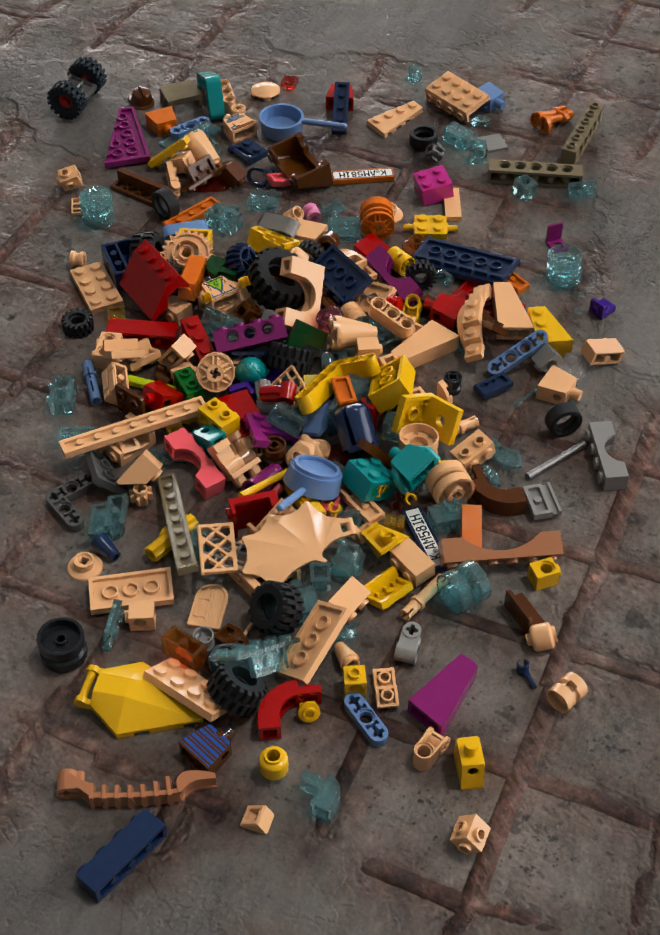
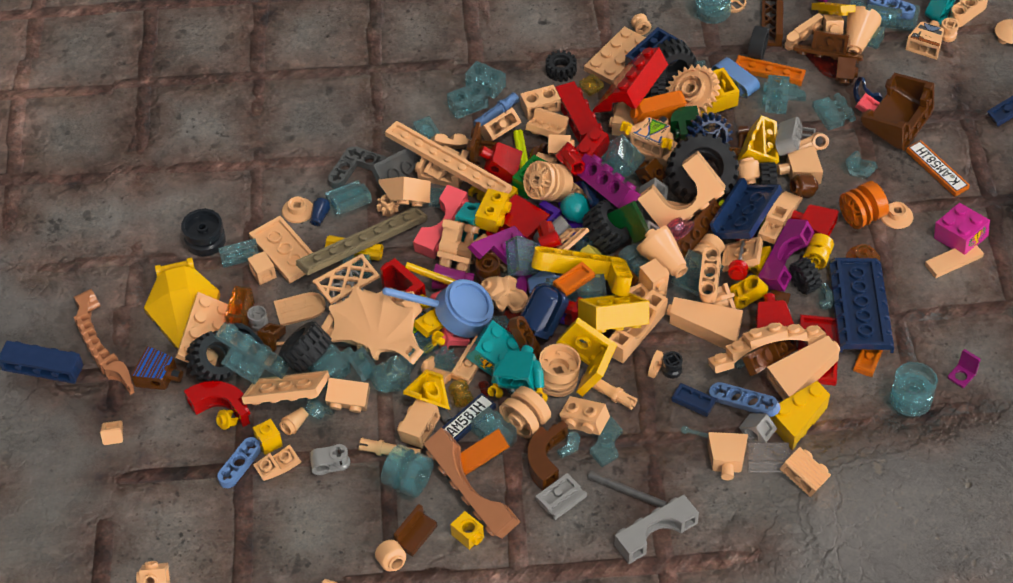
camera: 65 degrees right, 5 degrees up
light nougat bracket [103,338,146,362] -> none
dark blue plate [227,138,268,165] -> none
medium blue piece [259,103,348,142] -> none
yellow head [259,746,289,781] -> none
clear light blue brick [300,770,341,824] -> none
bright pink wheel [302,203,322,223] -> none
clear light blue plate [328,216,361,242] -> none
yellow bracket [364,566,414,610] -> none
yellow plate [403,214,458,240] -> none
magenta slope [408,653,478,736] -> none
light nougat piece [412,726,451,771] -> none
yellow torso [453,736,485,790] -> none
dark blue hand [516,659,537,689] -> none
black tyre [545,402,583,437] -> none
dark purple bracket [589,298,616,320] -> none
none -> light nougat slope [431,133,471,149]
none -> clear light blue brick [465,61,506,99]
none -> red piece [555,142,585,175]

